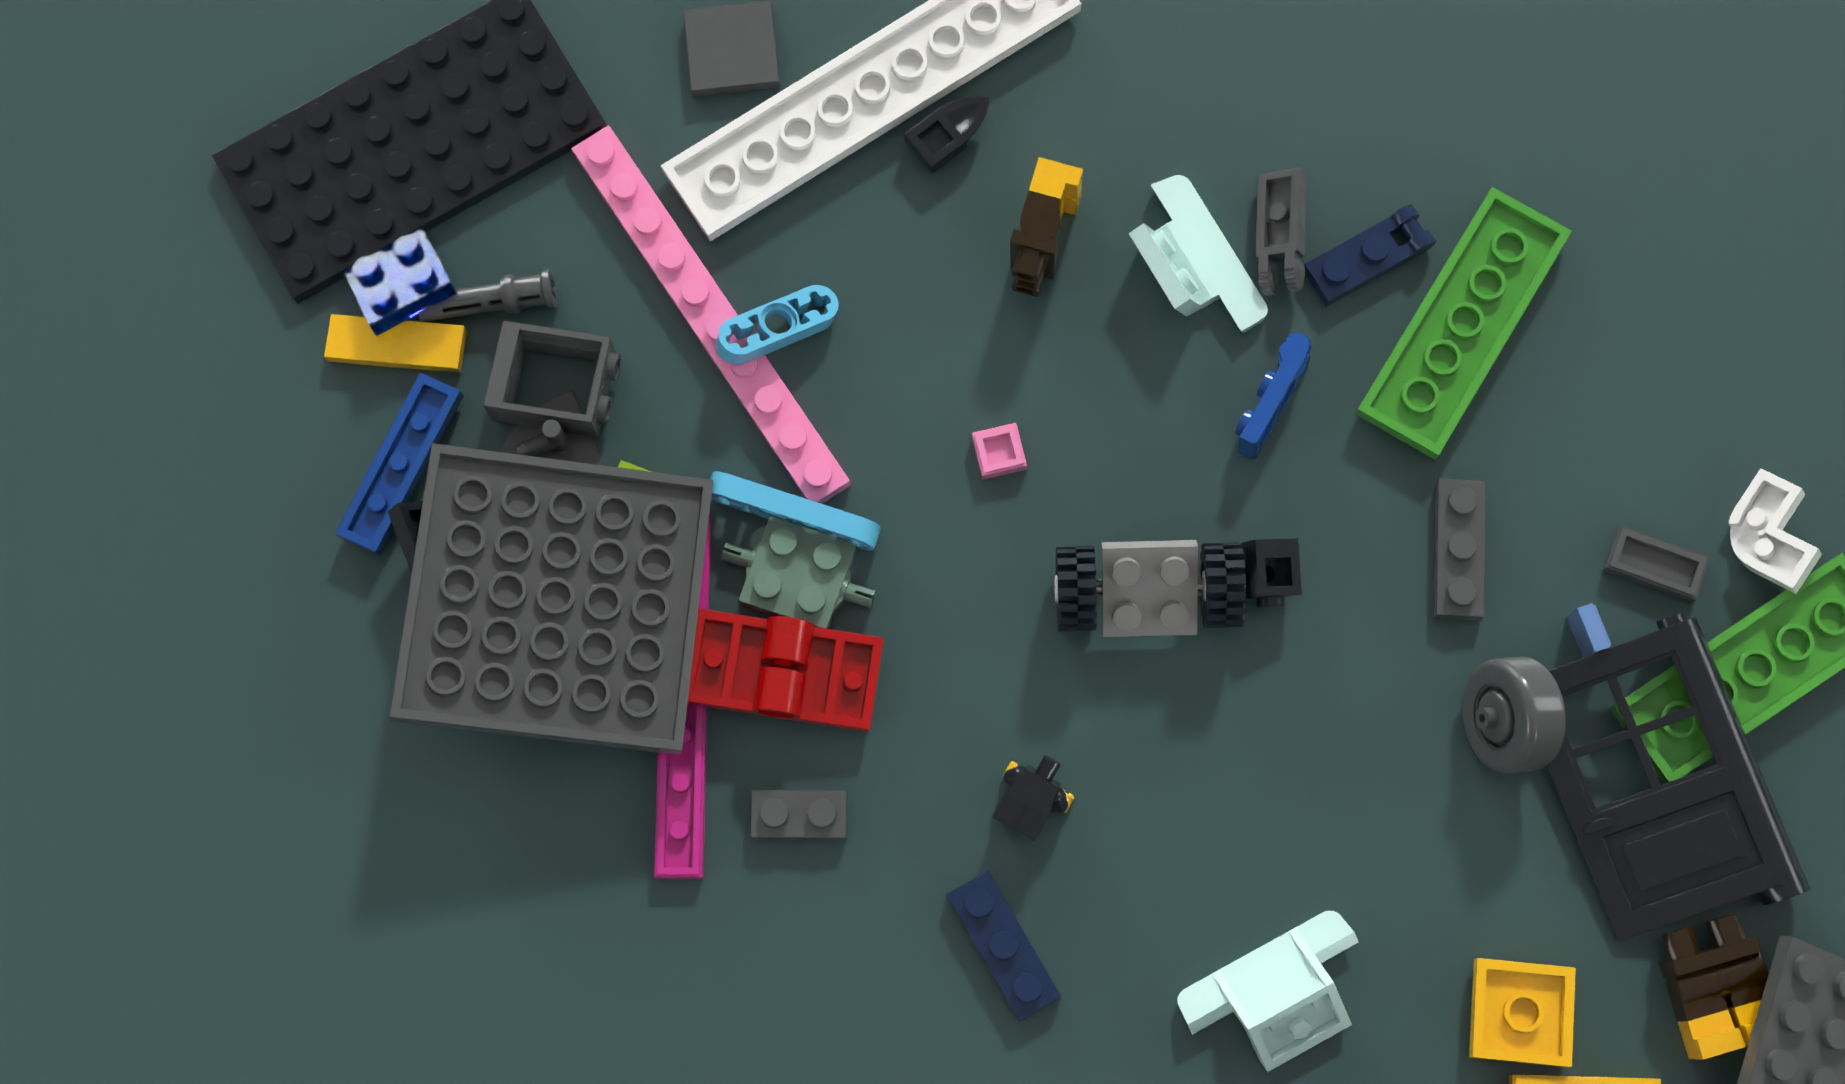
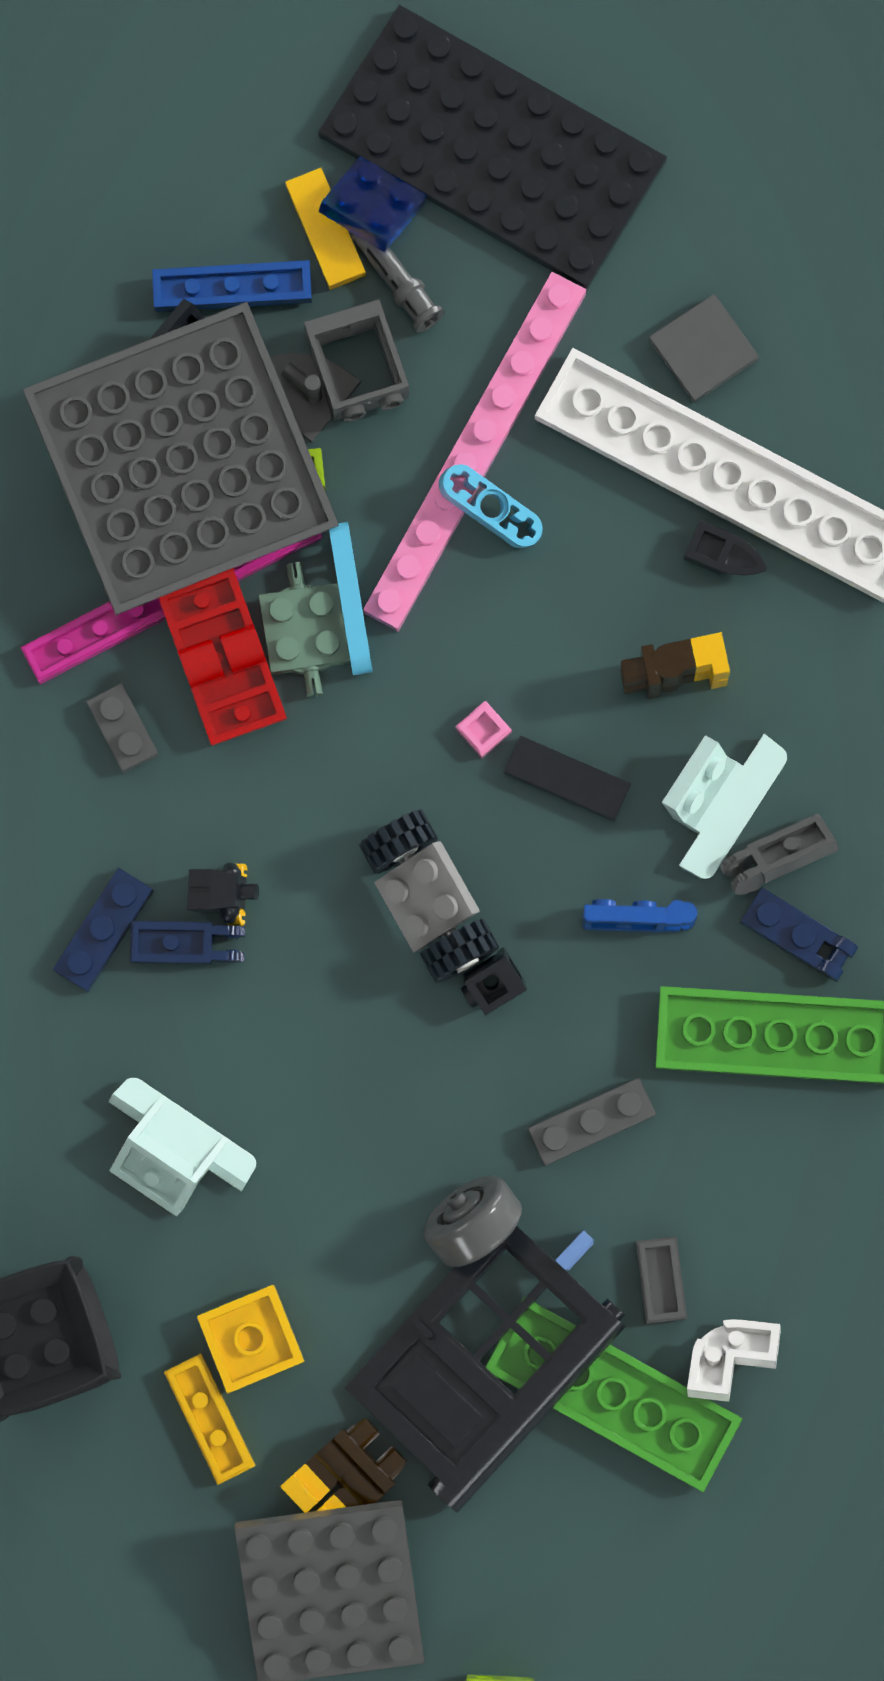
camera: 60 degrees right, 5 degrees up
none -> dark blue hinge [130,921,245,964]
none -> black tile [504,735,631,822]

